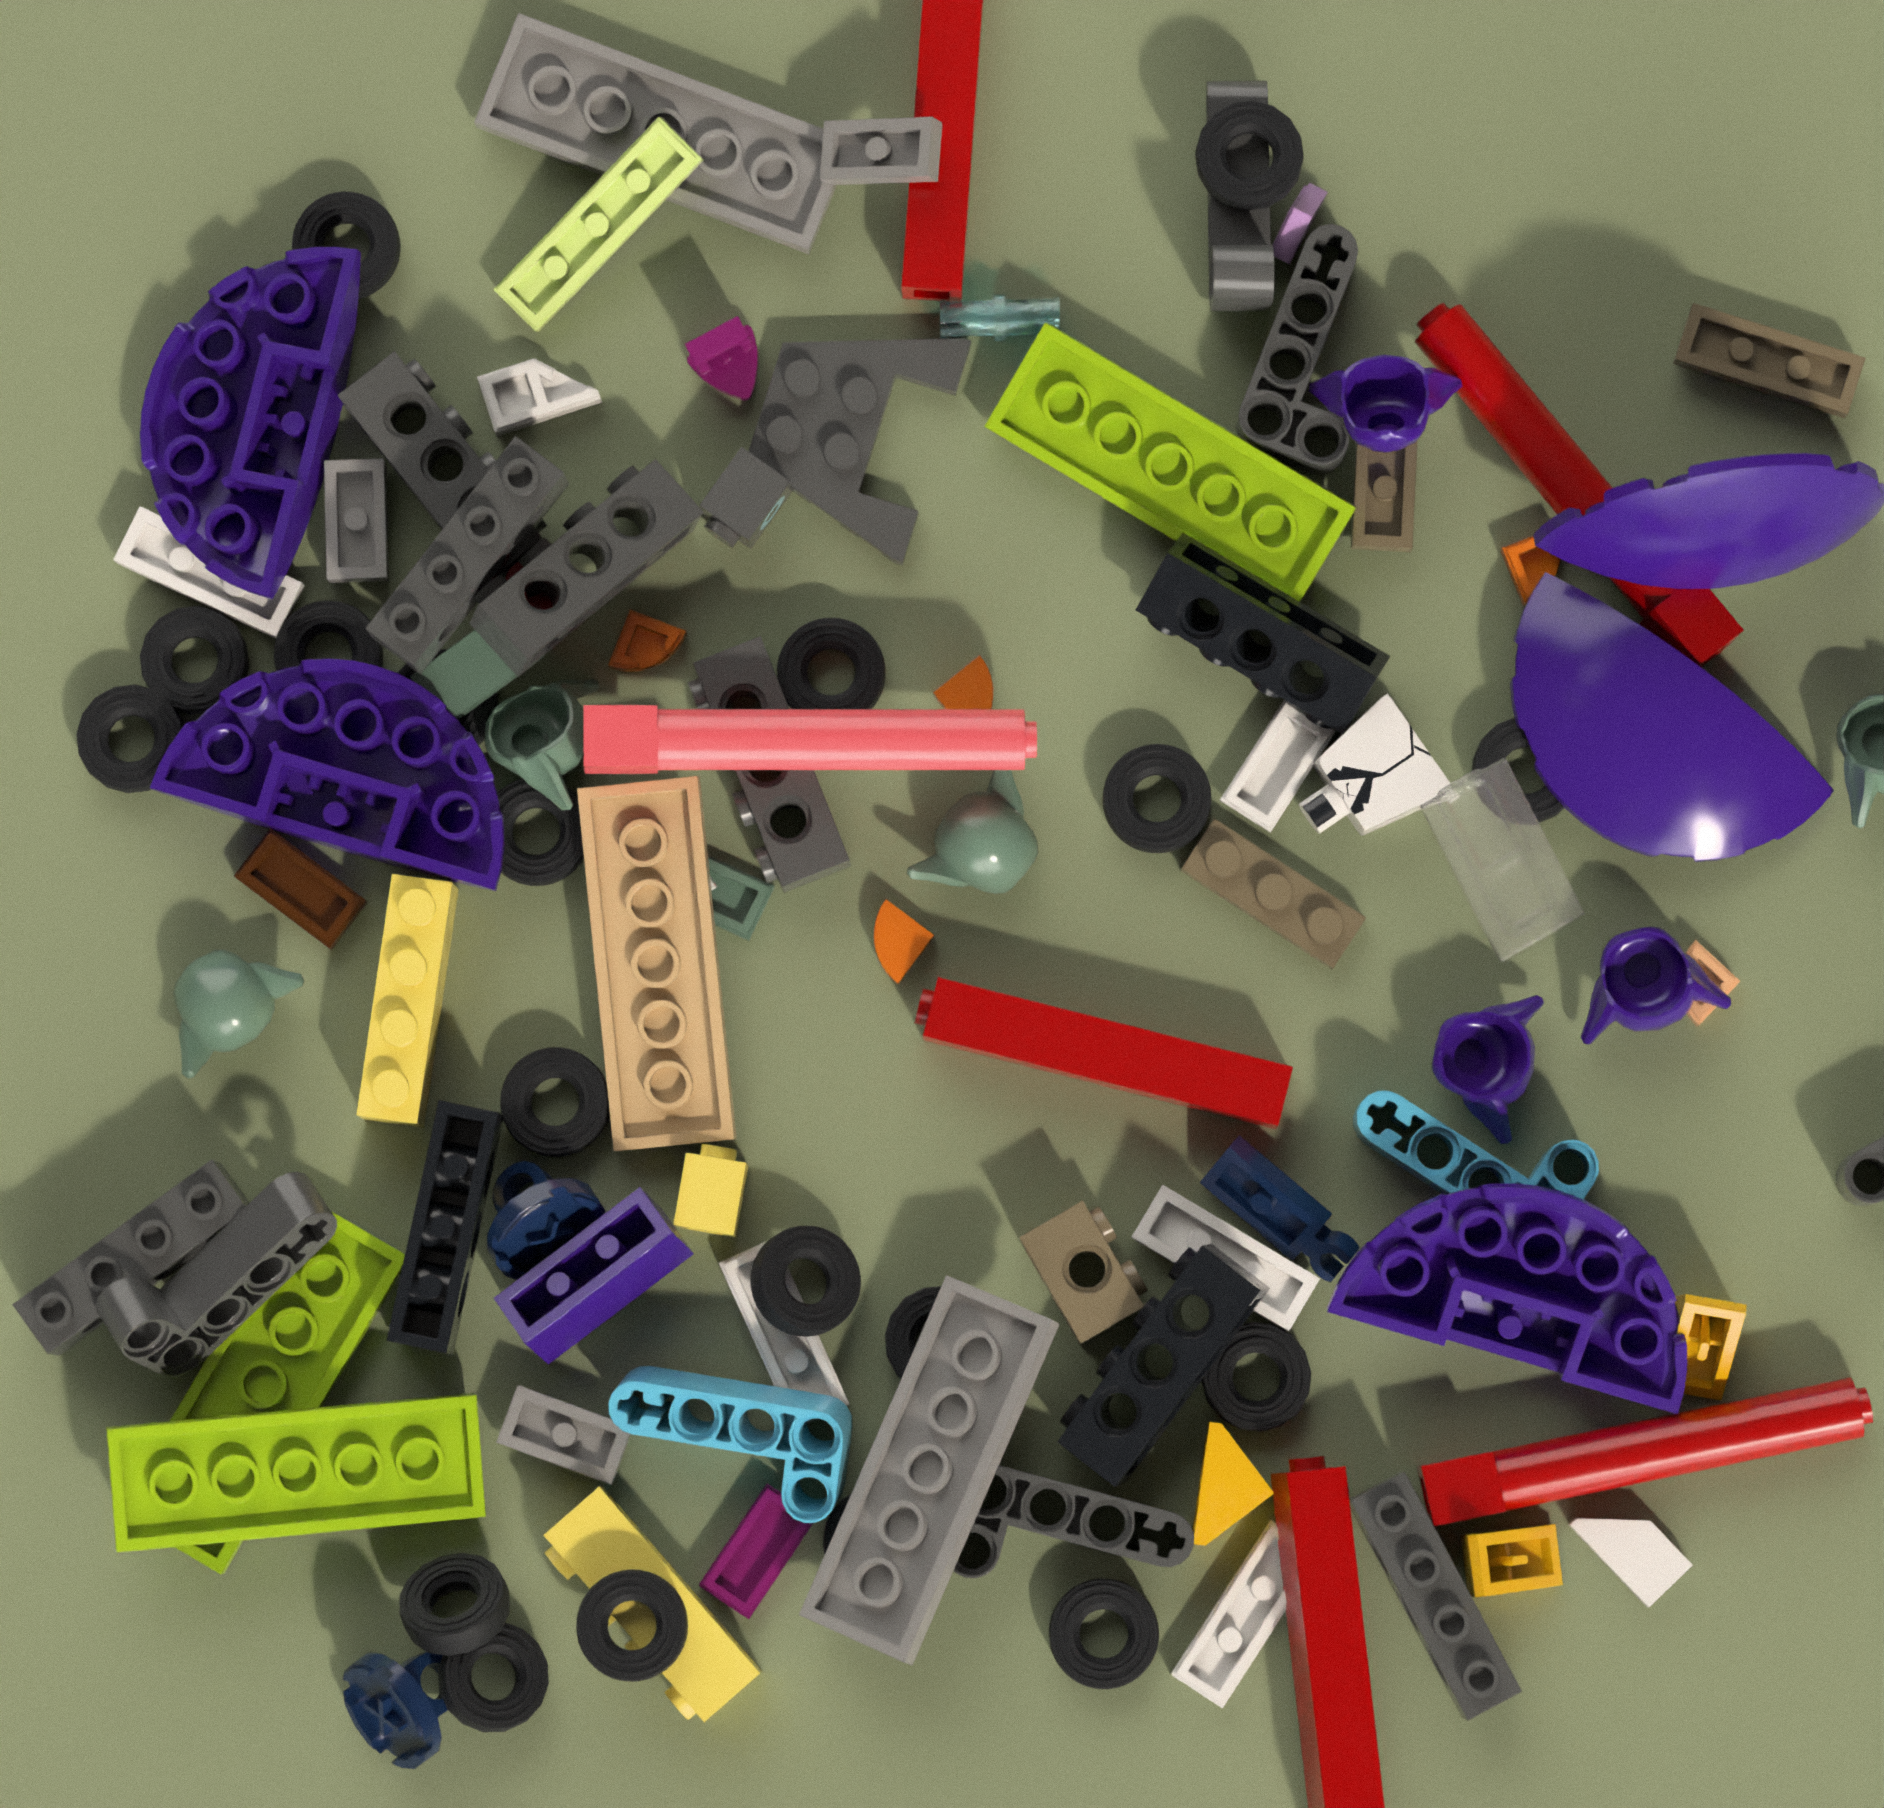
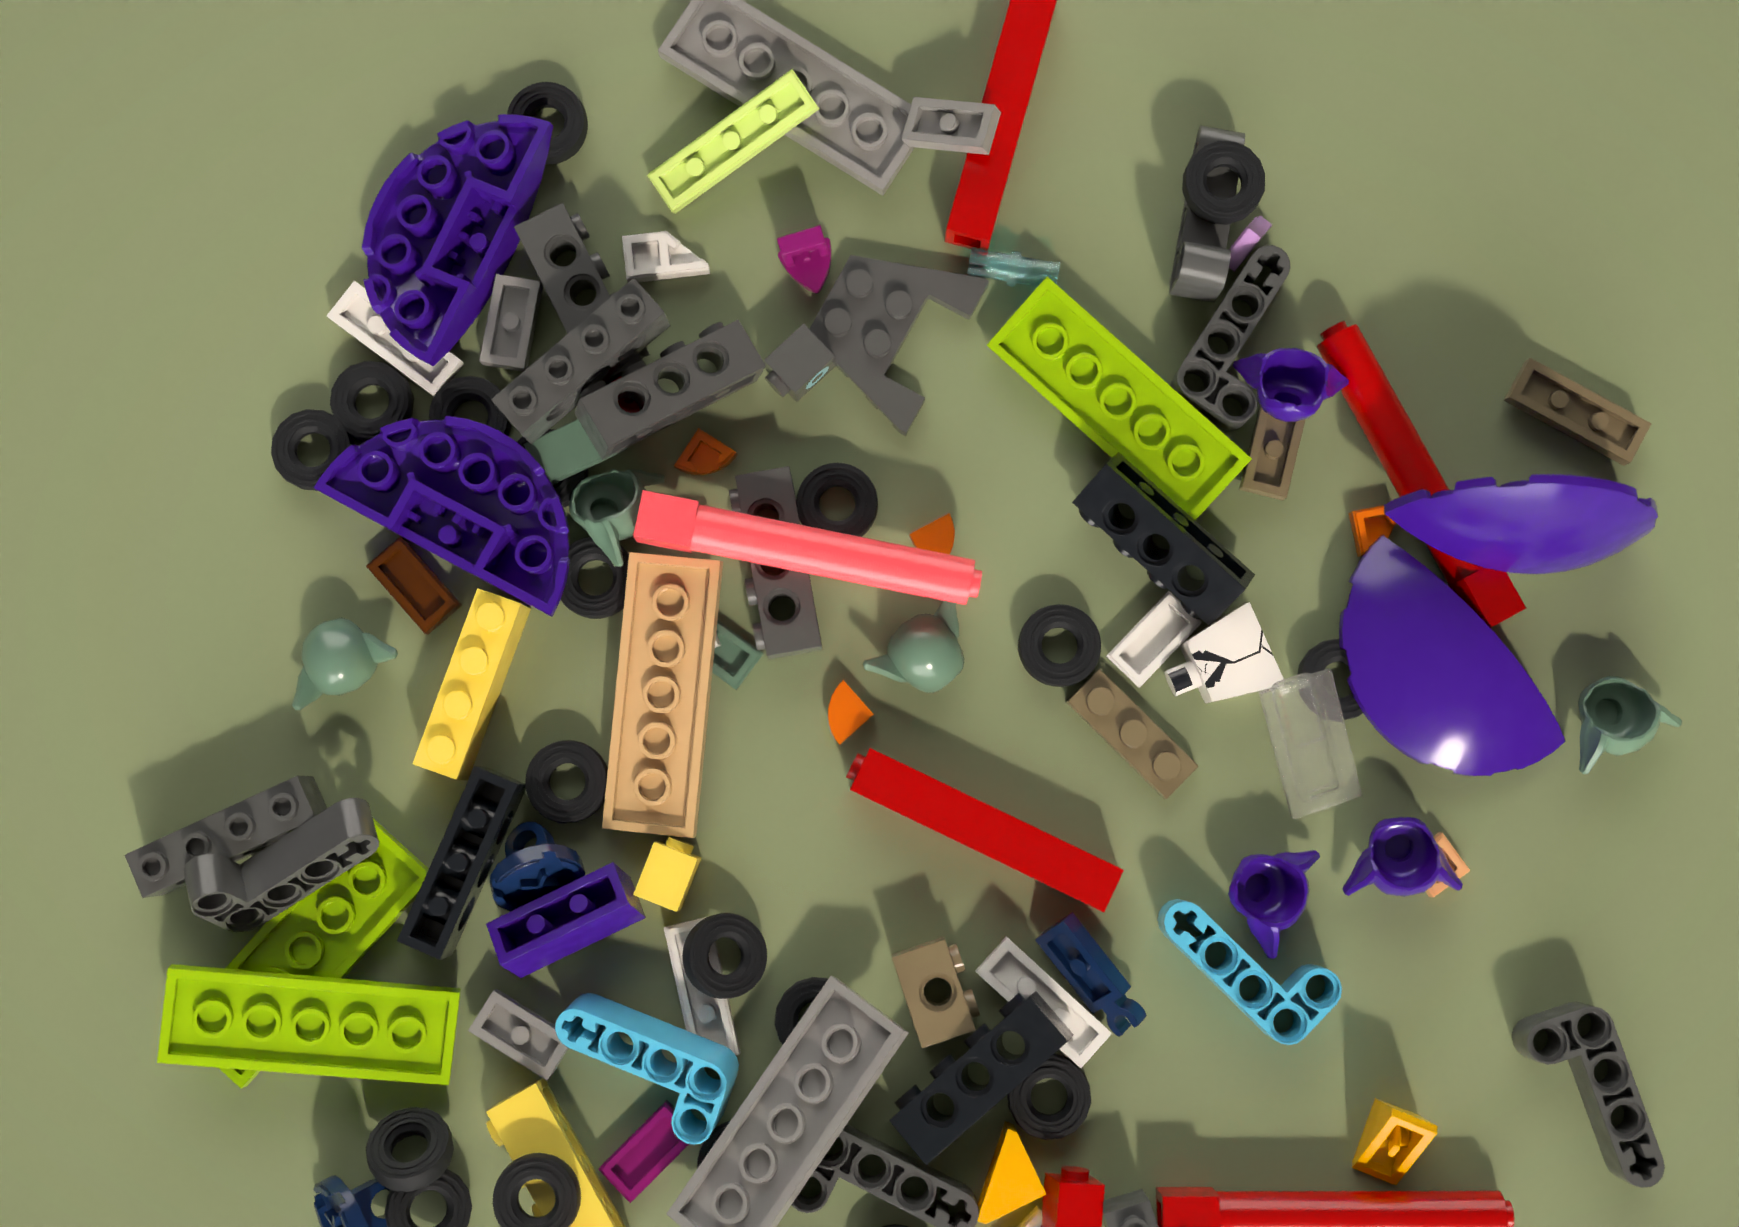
camera: 10 degrees right, 0 degrees up
dark purple brick [1326,1183,1687,1414] -> none

